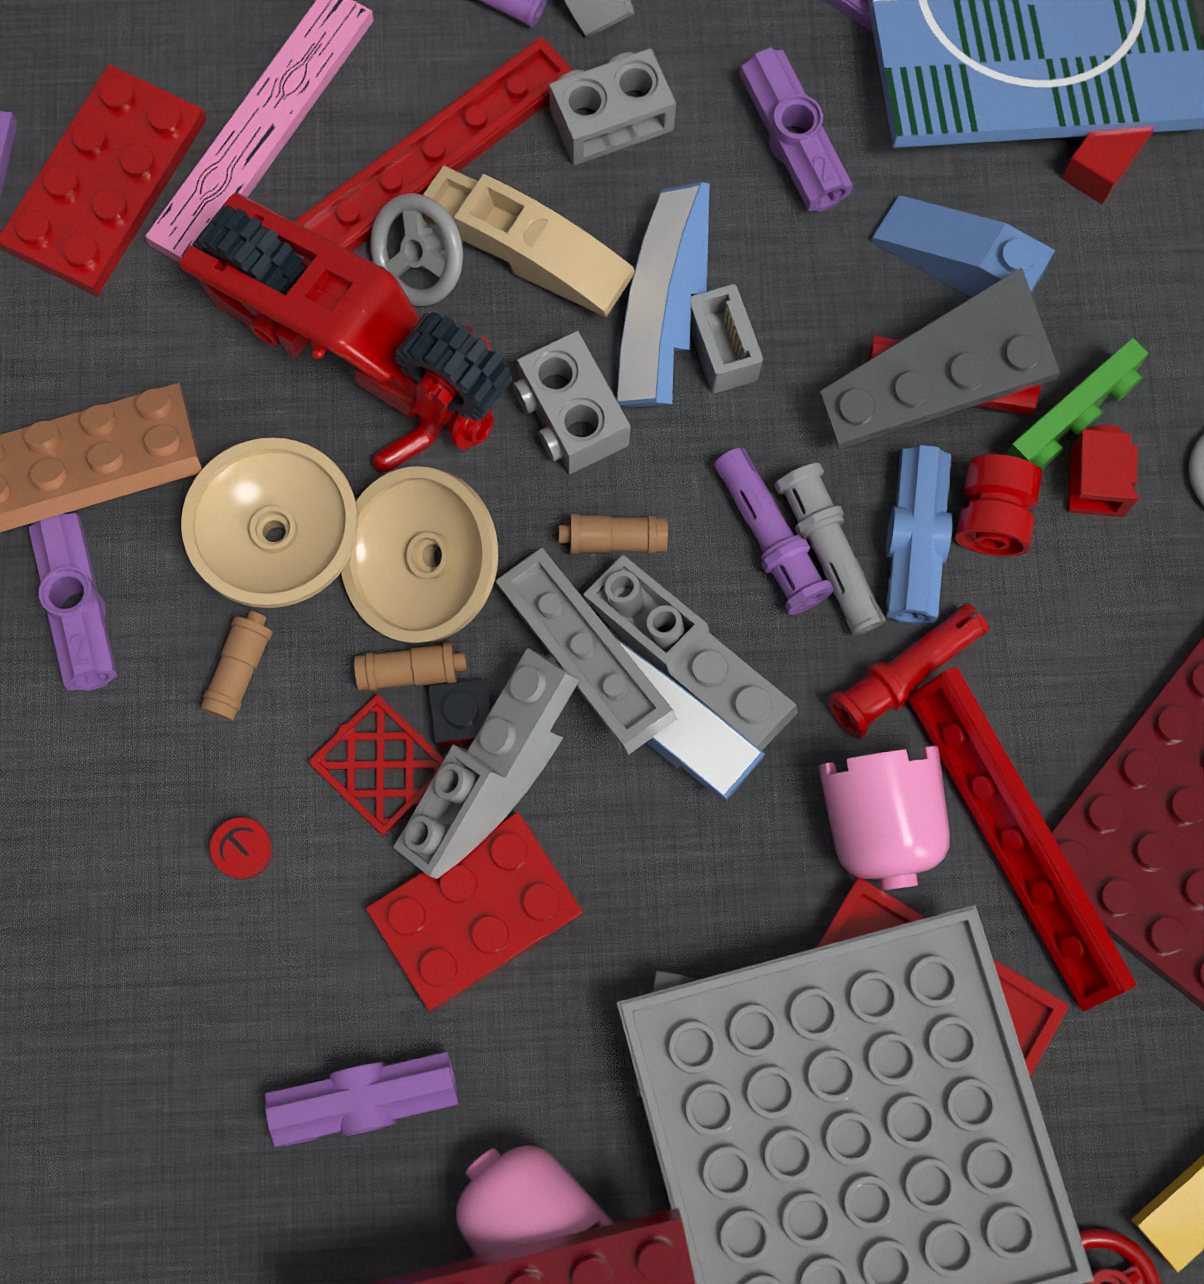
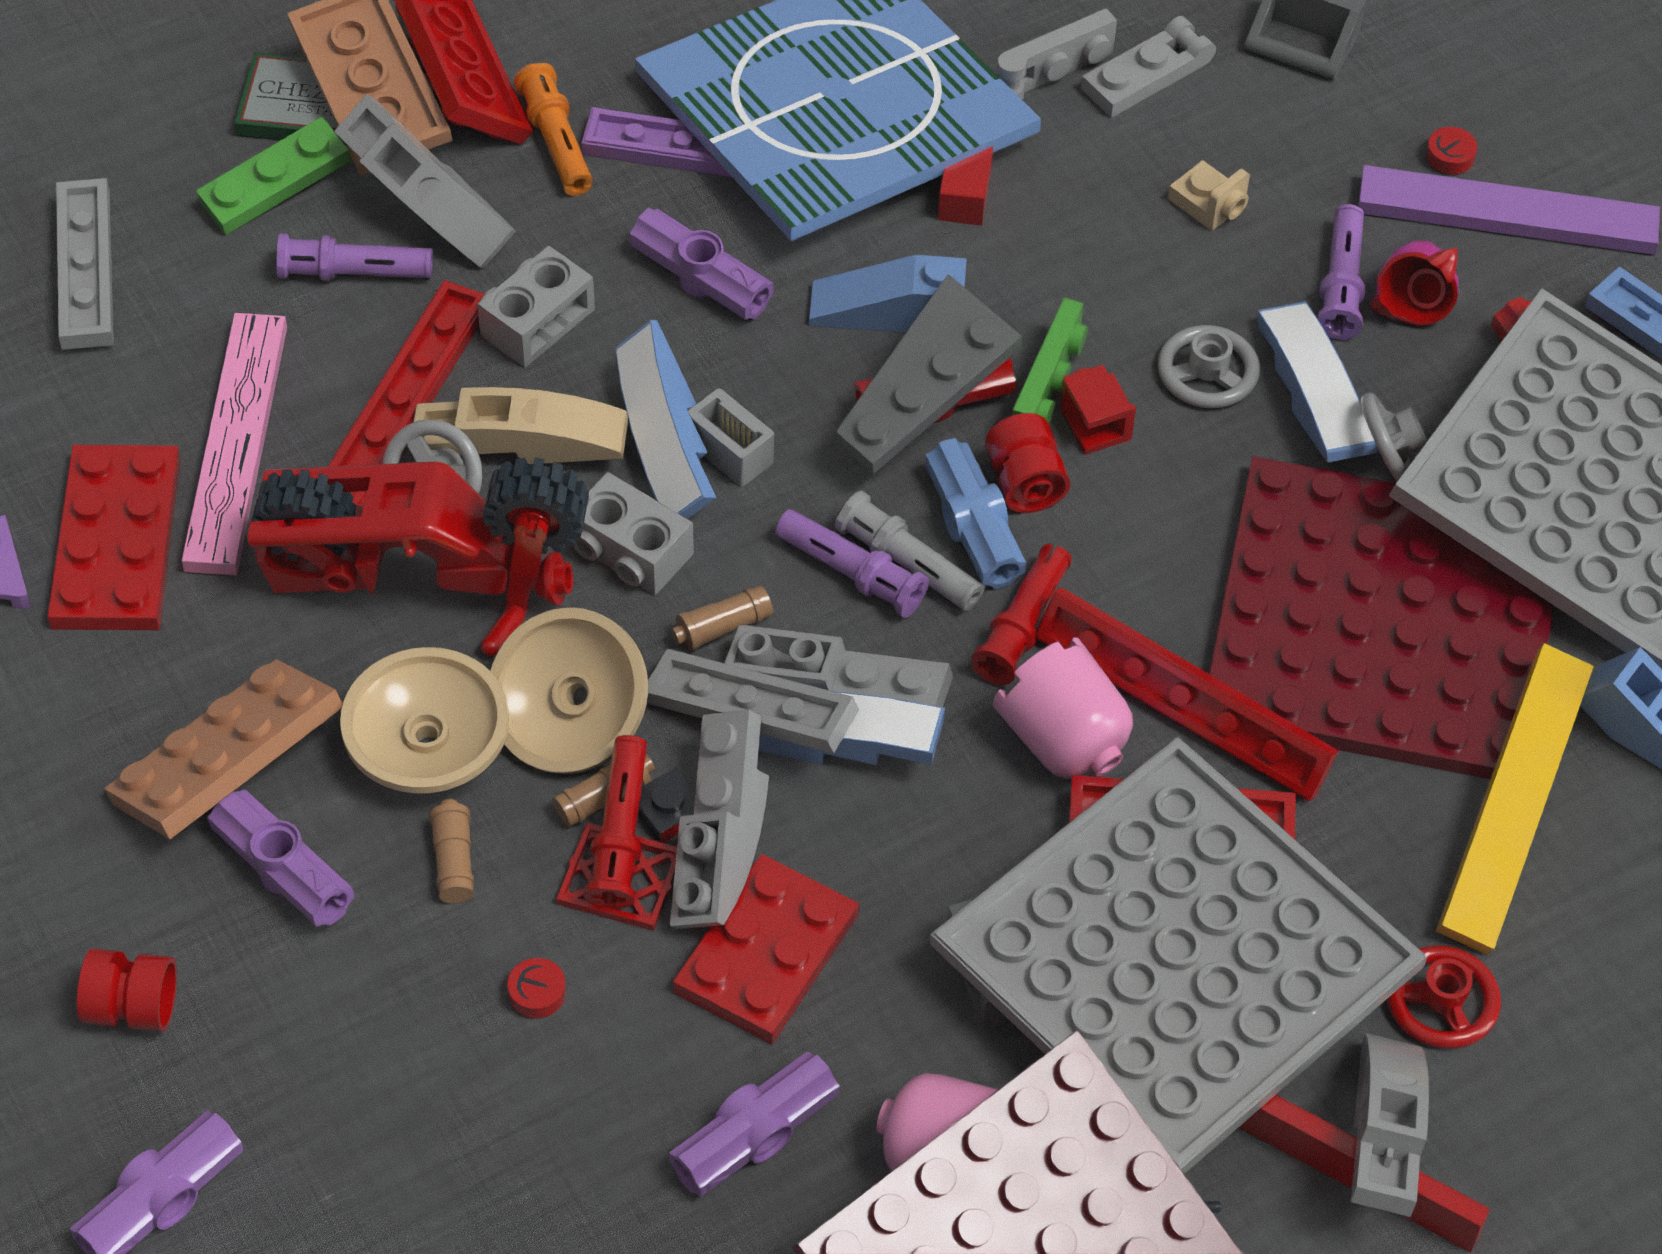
camera: 25 degrees left, 20 degrees down
none -> red pin [584,735,647,908]

